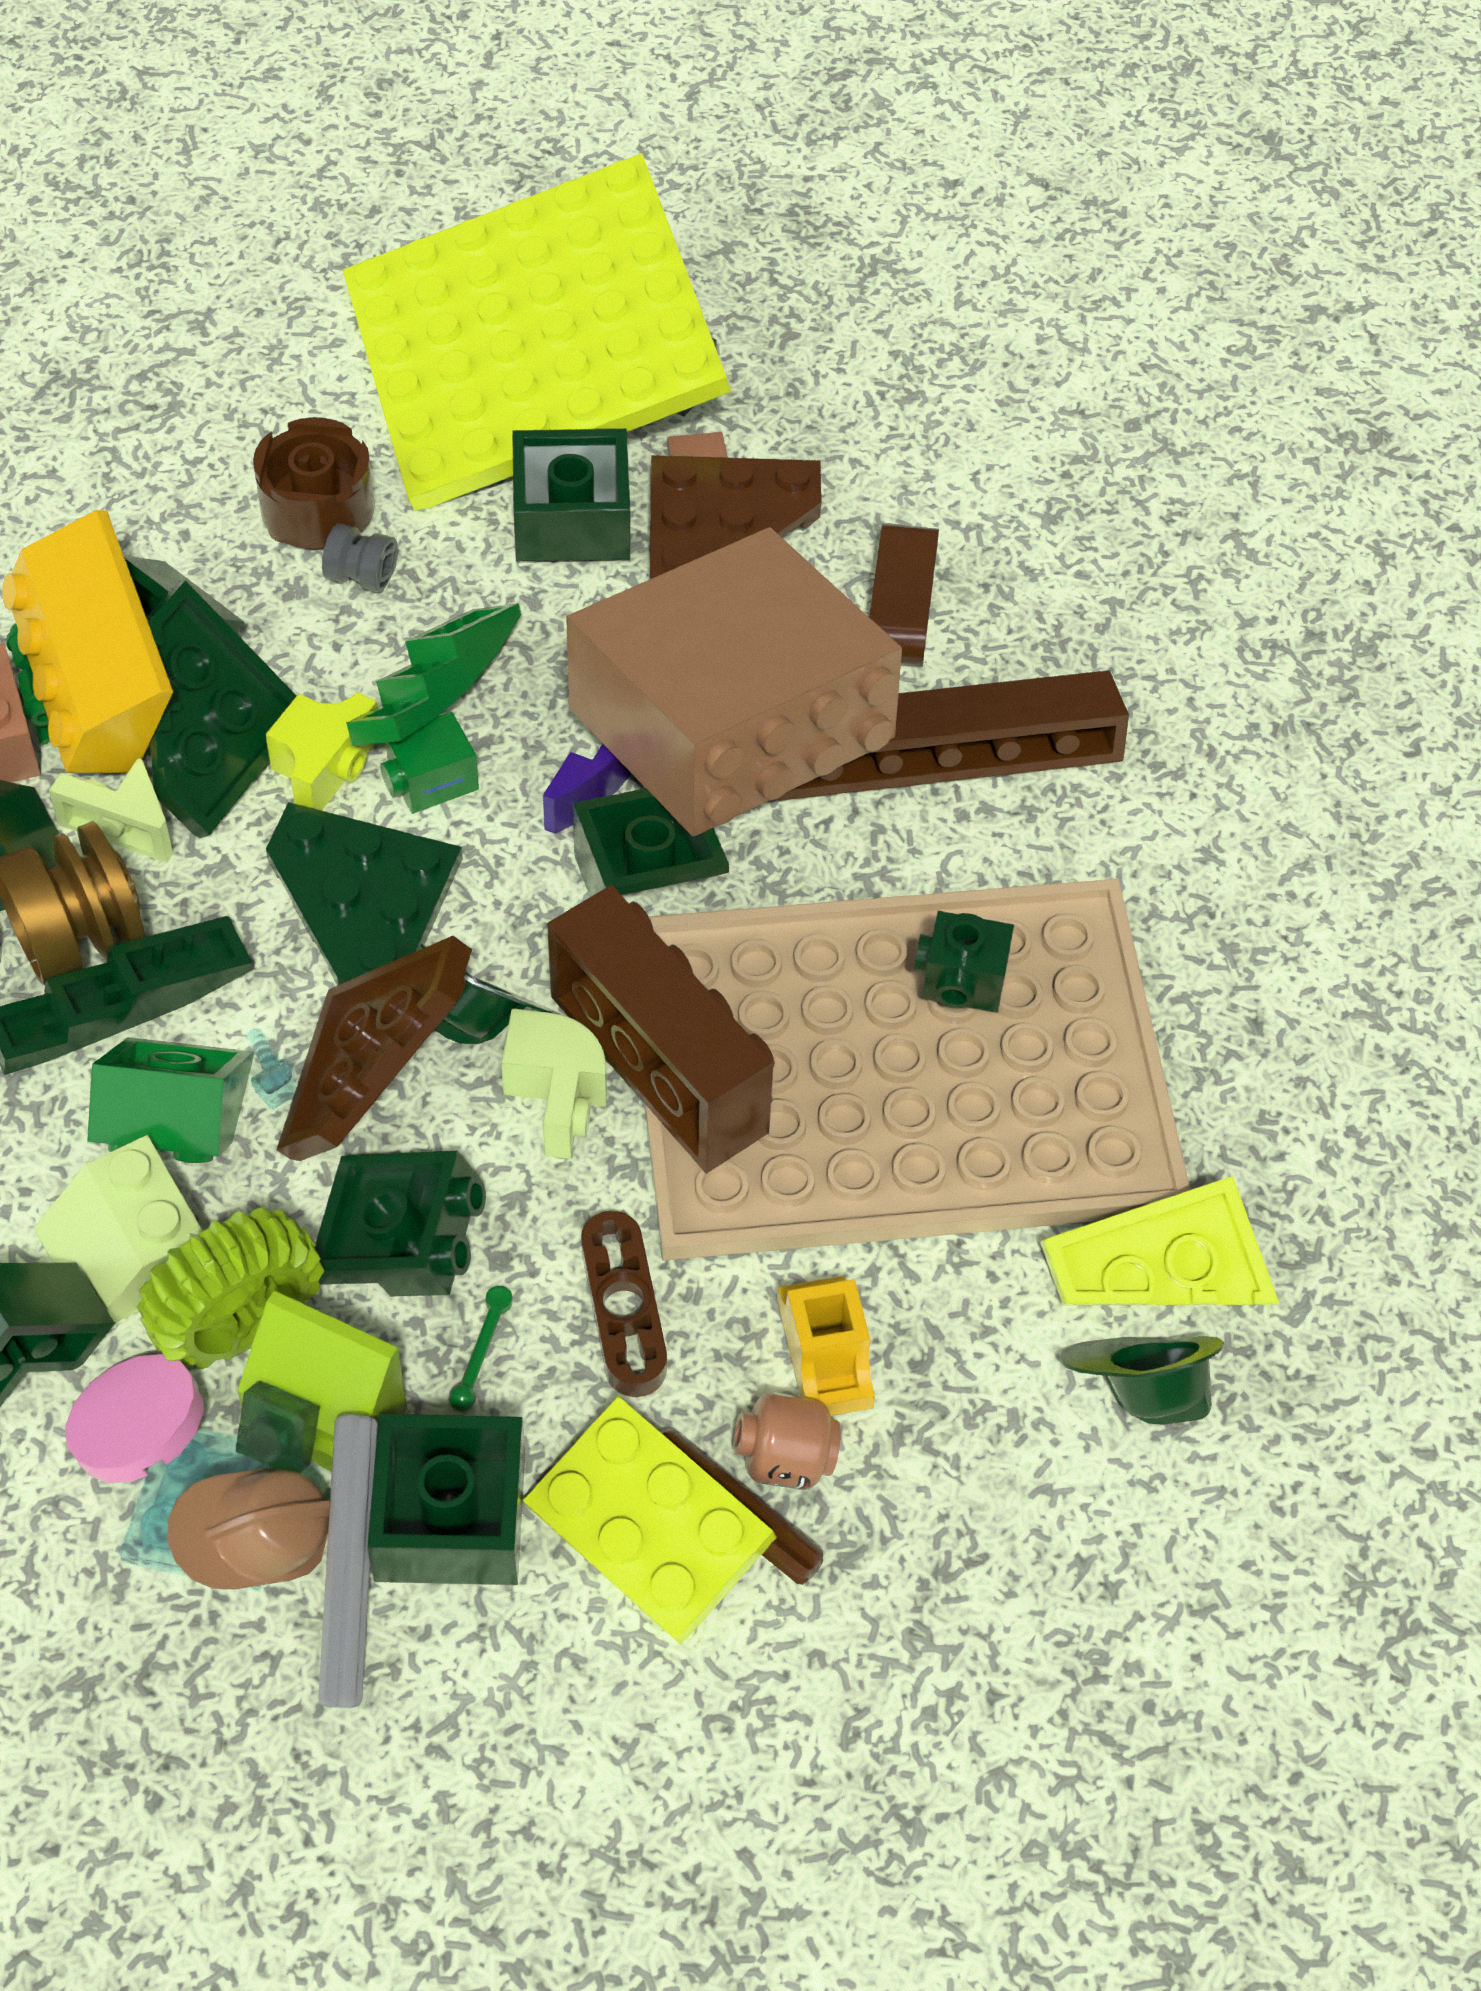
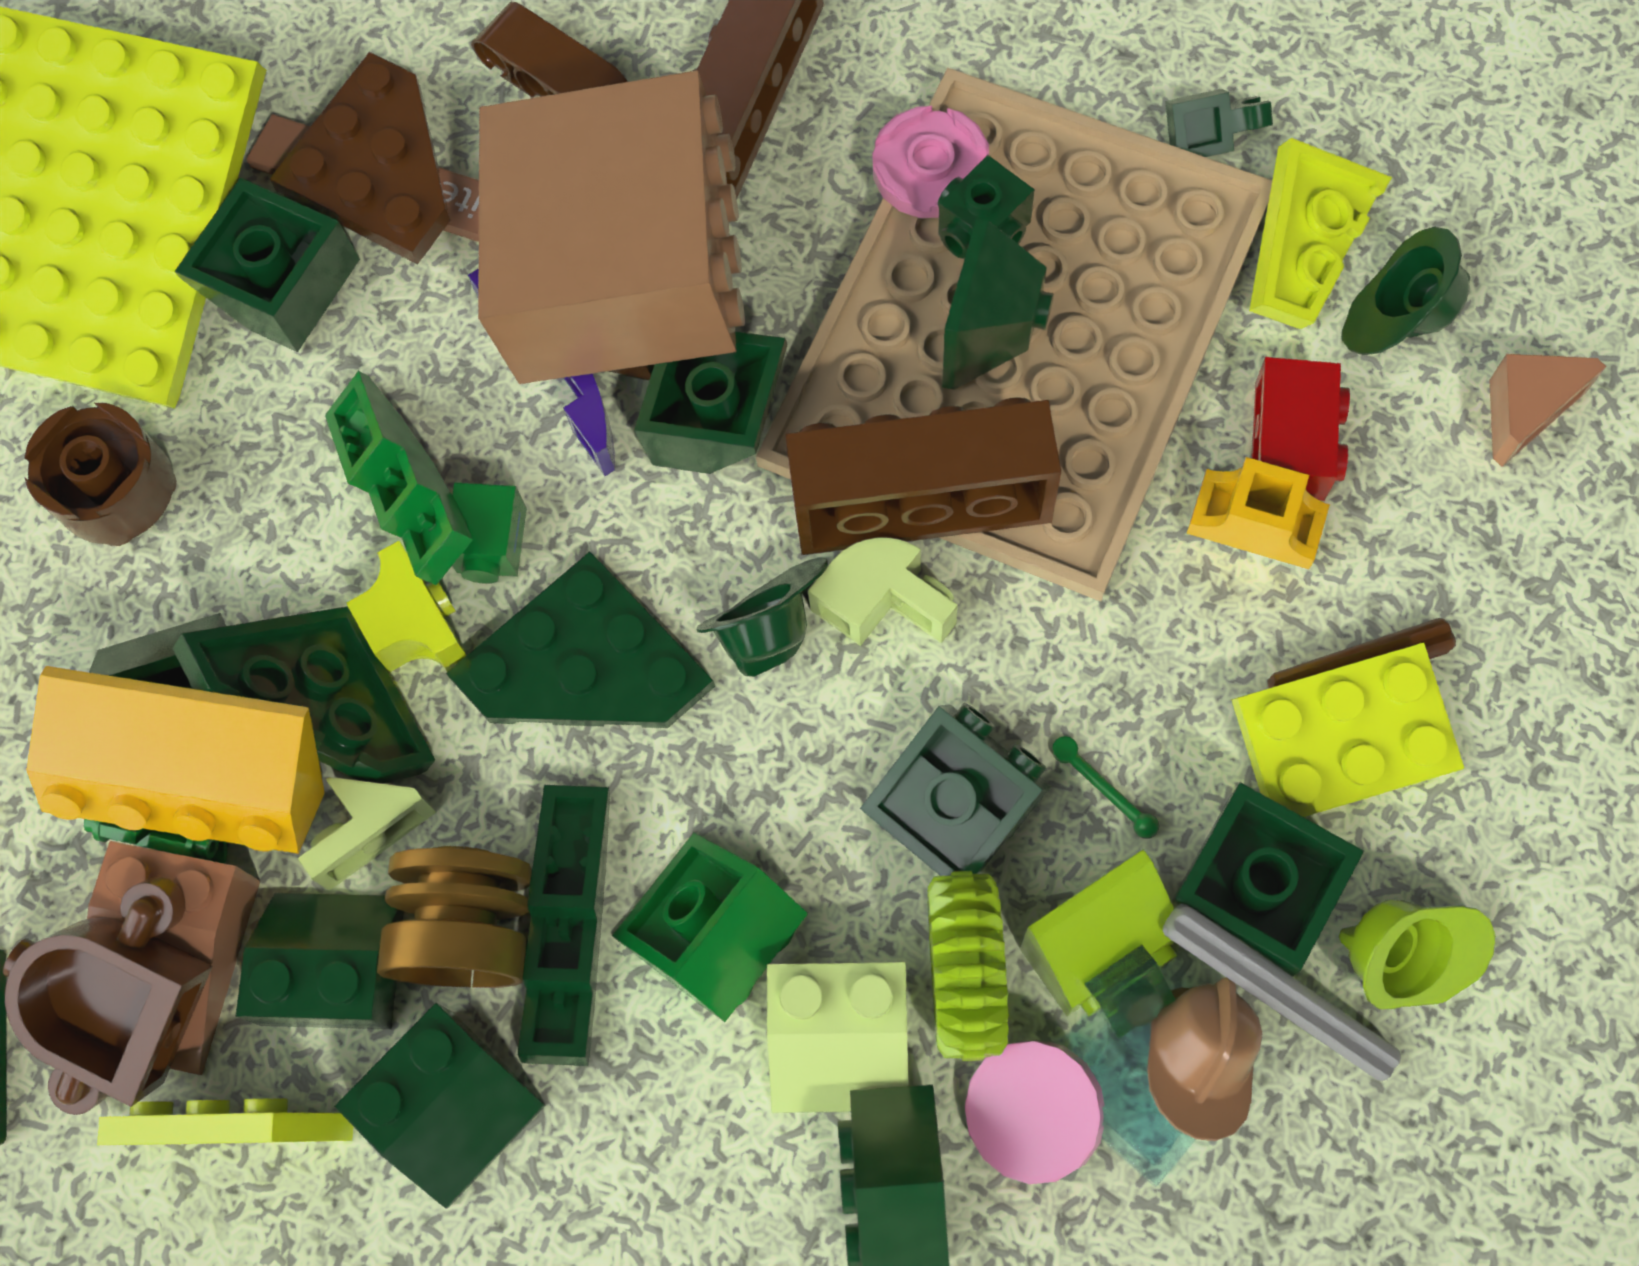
camera: 50 degrees left, 15 degrees up
clear light blue hand [247,1028,296,1110] -> none
reddish brown plate [276,935,472,1161] -> none
dark grey wheel [322,523,398,593] -> none
reddish brown beam [581,1211,667,1397] -> none
nougat head [733,1392,841,1490] -> none
none -> bright pink tile [872,106,989,218]
none -> dark green slope [942,218,1054,390]
none -> dark green plate [1165,89,1273,157]
none -> red brick [1251,357,1350,501]
none -> lime piece [1339,900,1496,1009]
none -> nougat slope [1489,354,1607,467]

